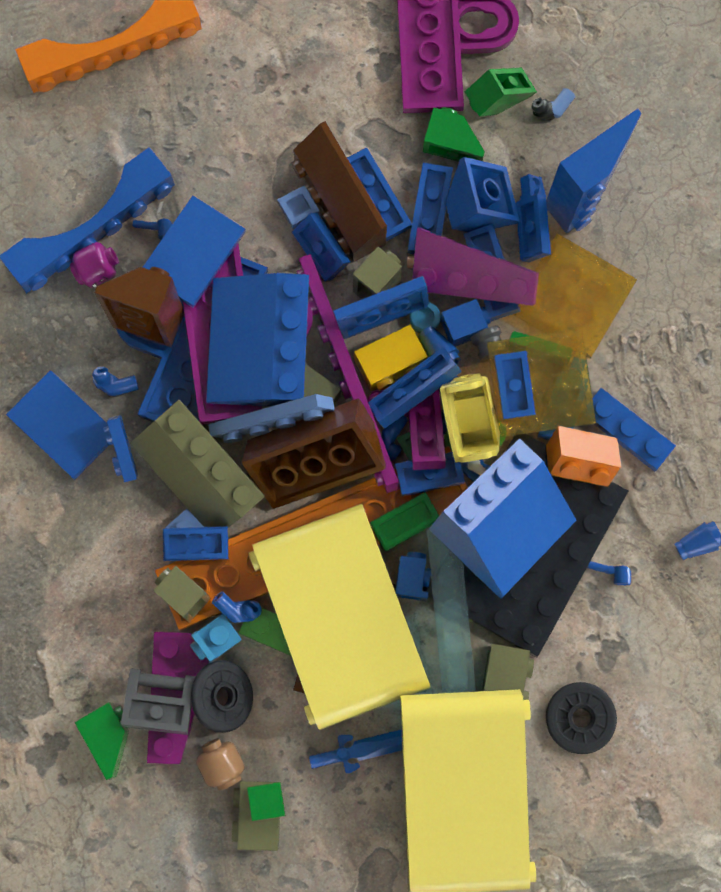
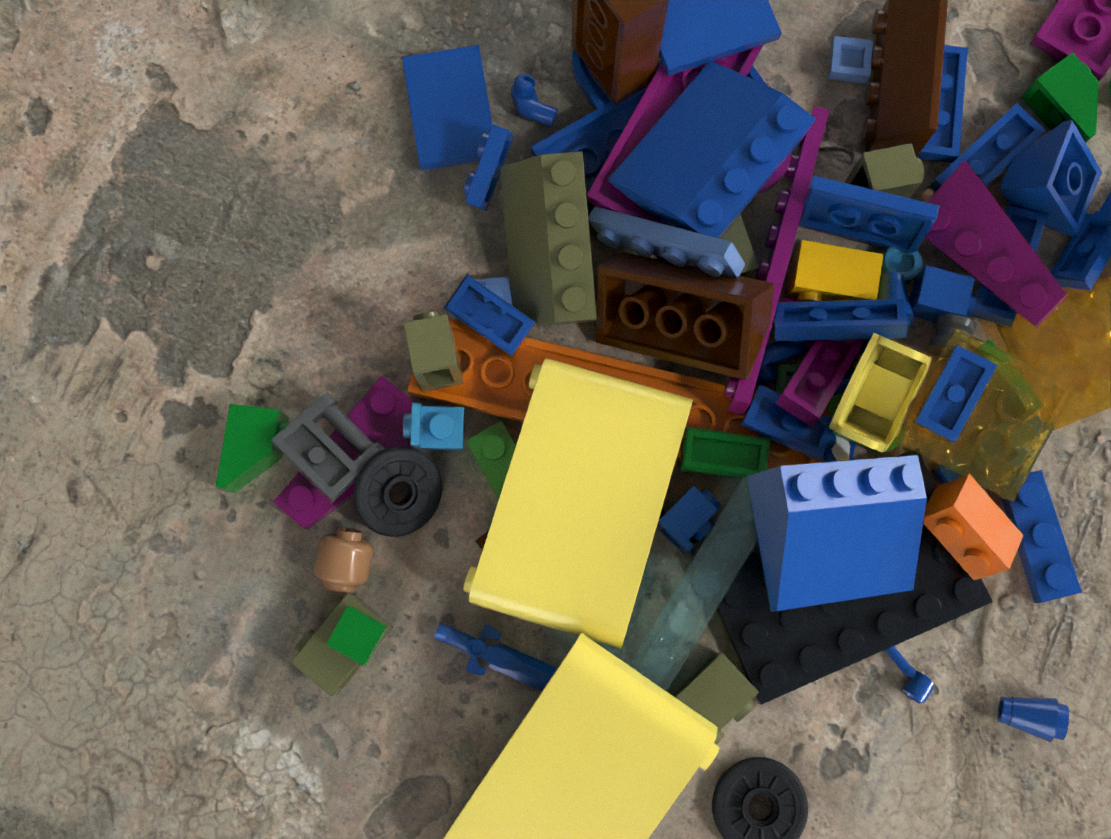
camera: 40 degrees right, 0 degrees up
blue arm [212,591,262,623] -> none
blue plate [292,212,351,282] -> none

